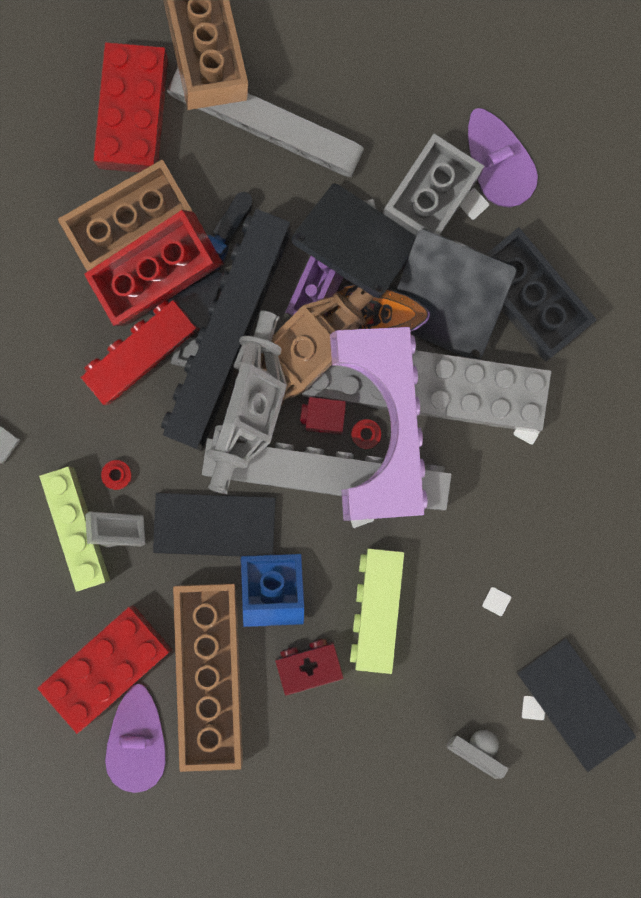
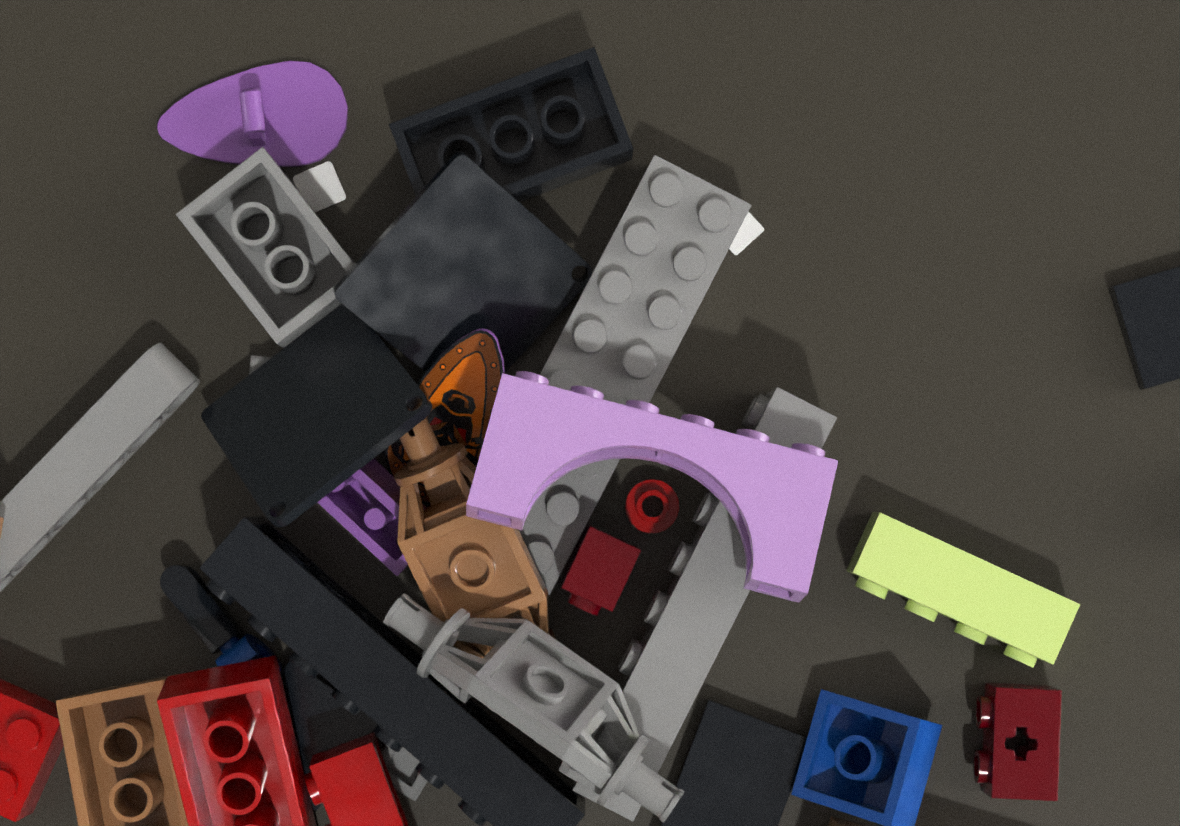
camera: 75 degrees left, 0 degrees up
white sticker [482,587,511,616] -> none

